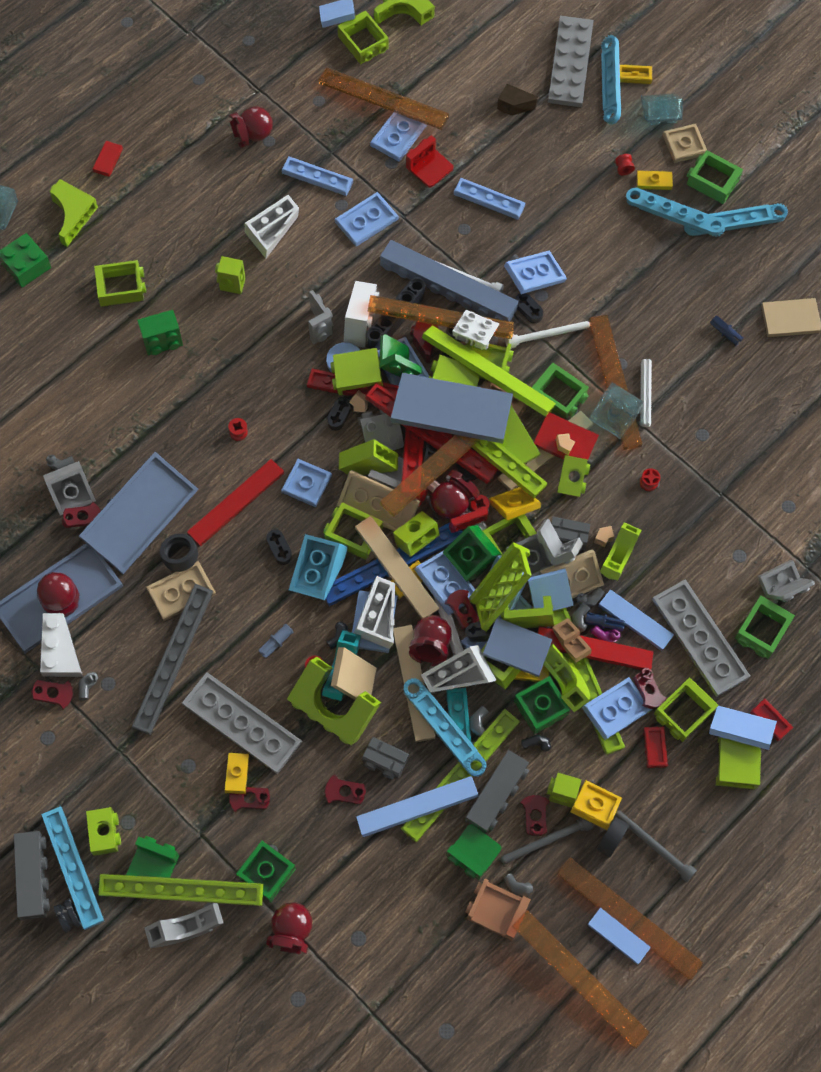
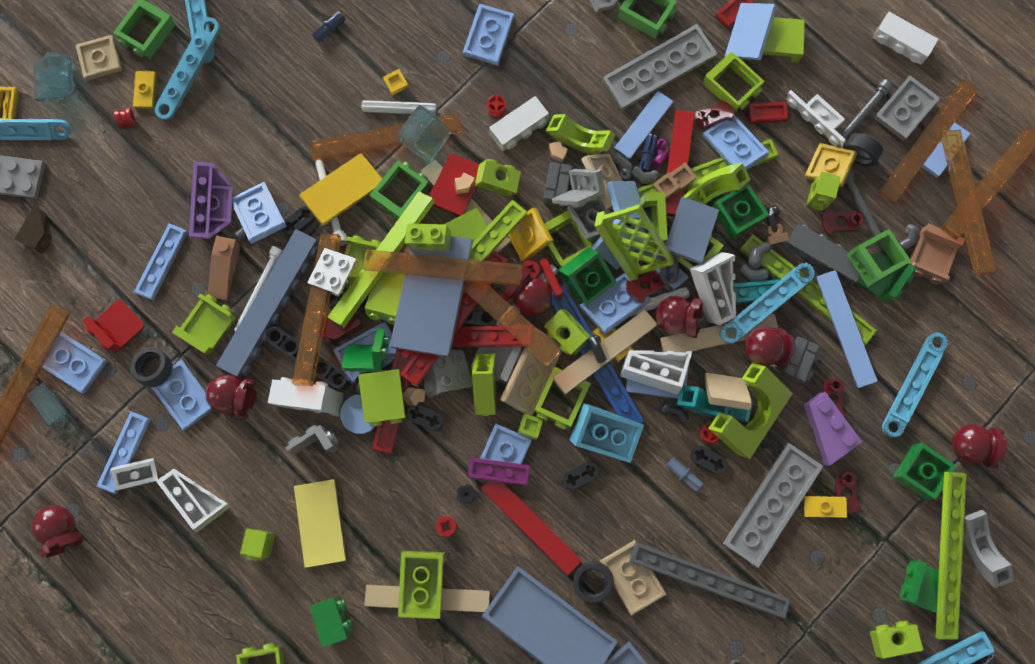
camera: 90 degrees left, 10 degrees up
none -> clear light blue tile [27,383,68,426]
none -> white brick [111,458,158,491]
none -> black tyre [130,347,173,387]
none -> lime panel [172,294,236,357]
none -> medium lavender wedge [189,161,233,239]
none -> dark red tile [205,375,257,419]
none -> nougat slope [208,236,241,301]
none -> light yellow tile [294,479,346,568]
none -> yellow tile [299,153,382,226]
none -> clear orange tile [363,249,524,286]
none -> tan tile [365,585,490,612]
none -> yellow plate [383,69,408,96]
none -> lime slope [398,551,445,619]
none -> lime brick [405,223,452,251]
none -> black plate [457,484,476,505]
none -> light blue tile [463,4,515,66]
none -> magenta tile [468,457,531,486]
none -> white brick [489,96,549,152]
none -> lime plate [517,413,543,440]
none -> black arm [587,334,607,364]
none -> black beam [690,446,727,474]
none -> dark red tile [745,327,796,367]
none -> dark grey arm [749,242,771,269]
none -> medium nougat tile [764,224,789,245]
none -> white bracket [787,91,846,148]
none -> medium lavender wedge [804,392,862,466]
none -> bright green window [846,229,911,287]
none -> white brick [872,12,938,65]
none -> light grey plate [874,76,940,141]
none -> medium azure plate [882,333,948,438]
none -> clear orange tile [940,129,997,275]

